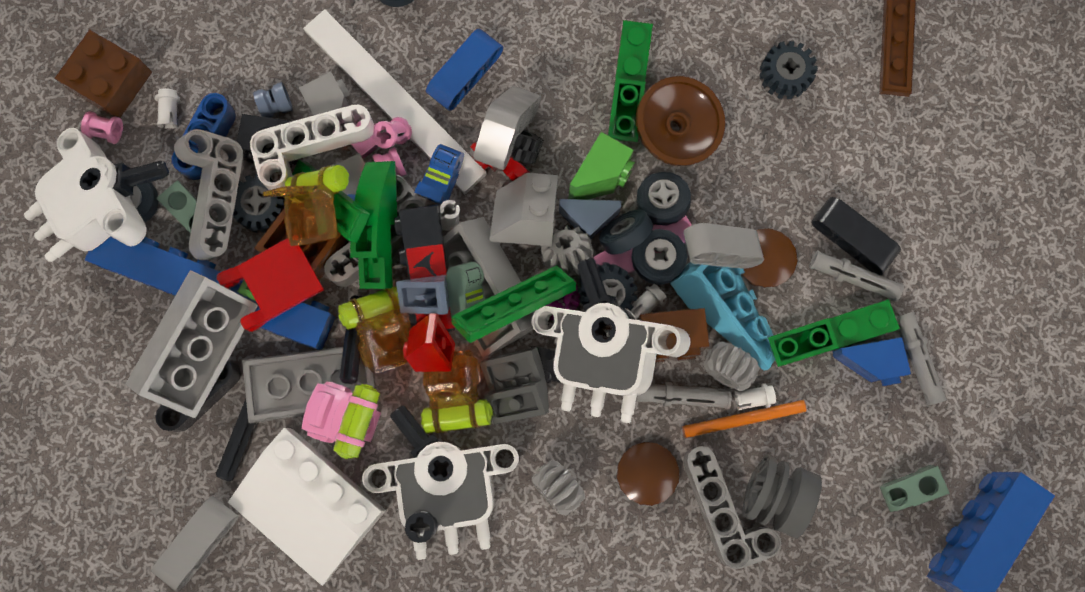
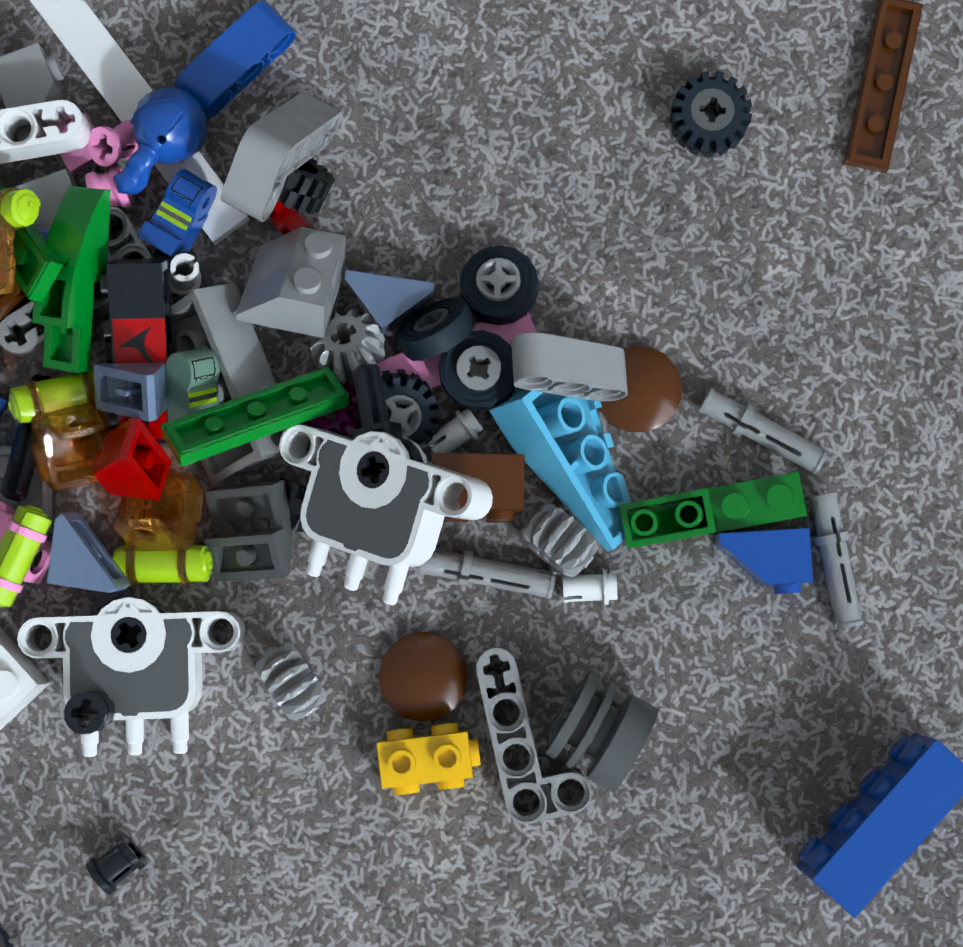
camera: 10 degrees right, 5 degrees up
bright green slope [568,132,635,200] -> none
green slope [608,20,653,143] -> none
reddish brown dish [636,76,725,166] -> none
orange bar [682,400,807,438] -> none
black beam [811,197,901,275] -> none
sand green leg [880,465,950,512] -> none
none -> sand blue slope [47,512,131,593]
none -> blue piece [113,87,208,195]
none -> yellow brick [377,722,481,795]

